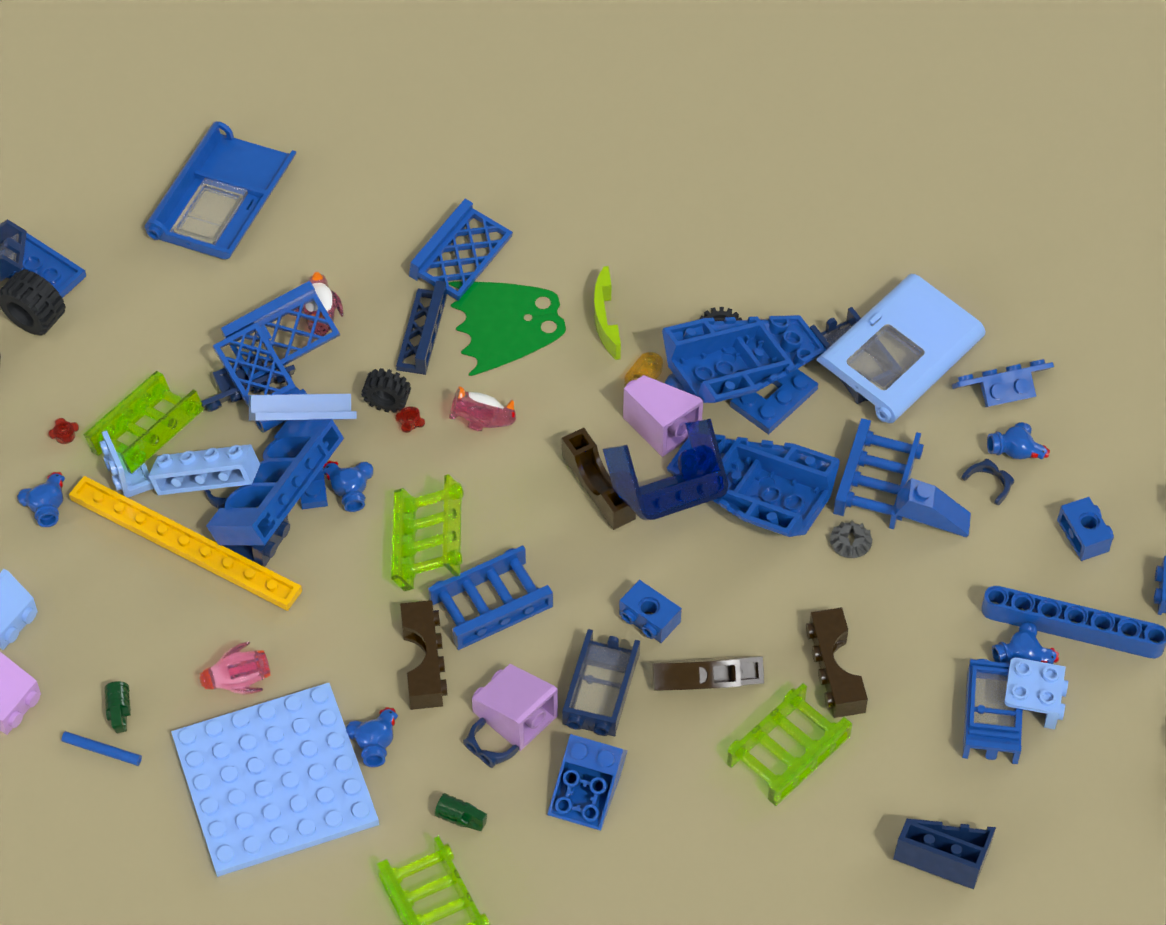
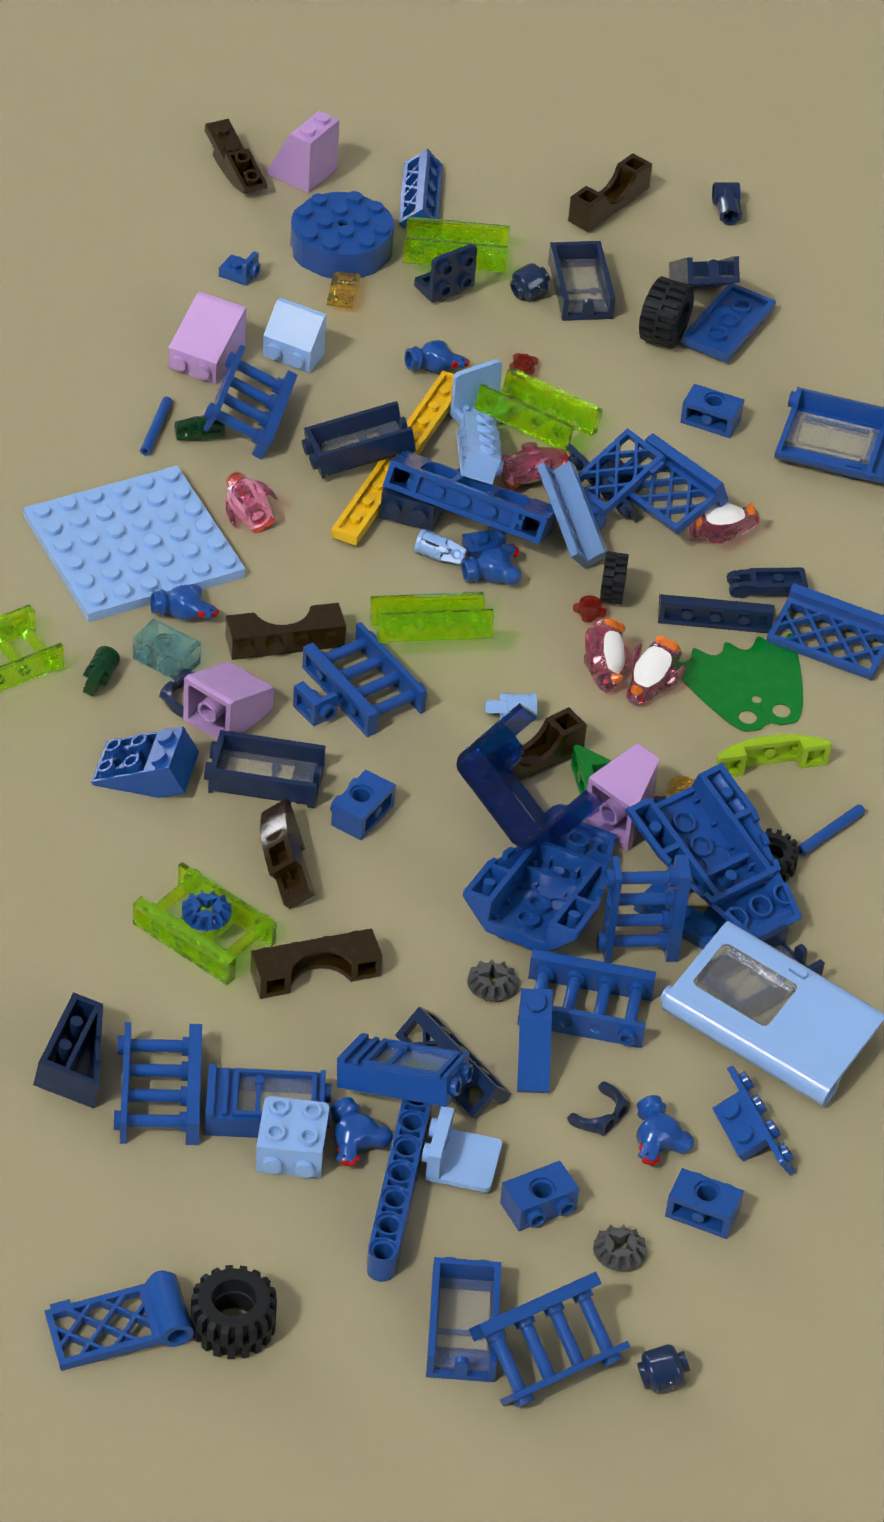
camera: 80 degrees right, 10 degrees down
none -> blue fence [114,1022,202,1145]
none -> clear light blue brick [133,618,201,680]
none -> blue gear [182,889,232,931]
none -> blue fence [203,345,298,459]
none -> blue bracket [293,681,338,727]
none -> dark blue door [301,401,416,479]
none -> blue door [337,1033,473,1107]
none -> dark blue fence [395,1007,512,1119]
none -> light blue hinge [414,529,468,566]
none -> light blue bracket [422,1106,502,1192]
none -> light blue hinge [485,693,537,719]
none -> clear pink animal [501,442,568,490]
none -> green slope [571,745,611,808]
none -> dark grey gear [593,1224,647,1271]
none -> blue fence [597,854,692,963]
none -> animal [626,635,687,706]
none -> blue brick [665,1168,744,1239]
none -> blue brick [680,384,744,438]
none -> dark blue hinge [726,567,808,598]
none -> blue piece [798,804,865,857]

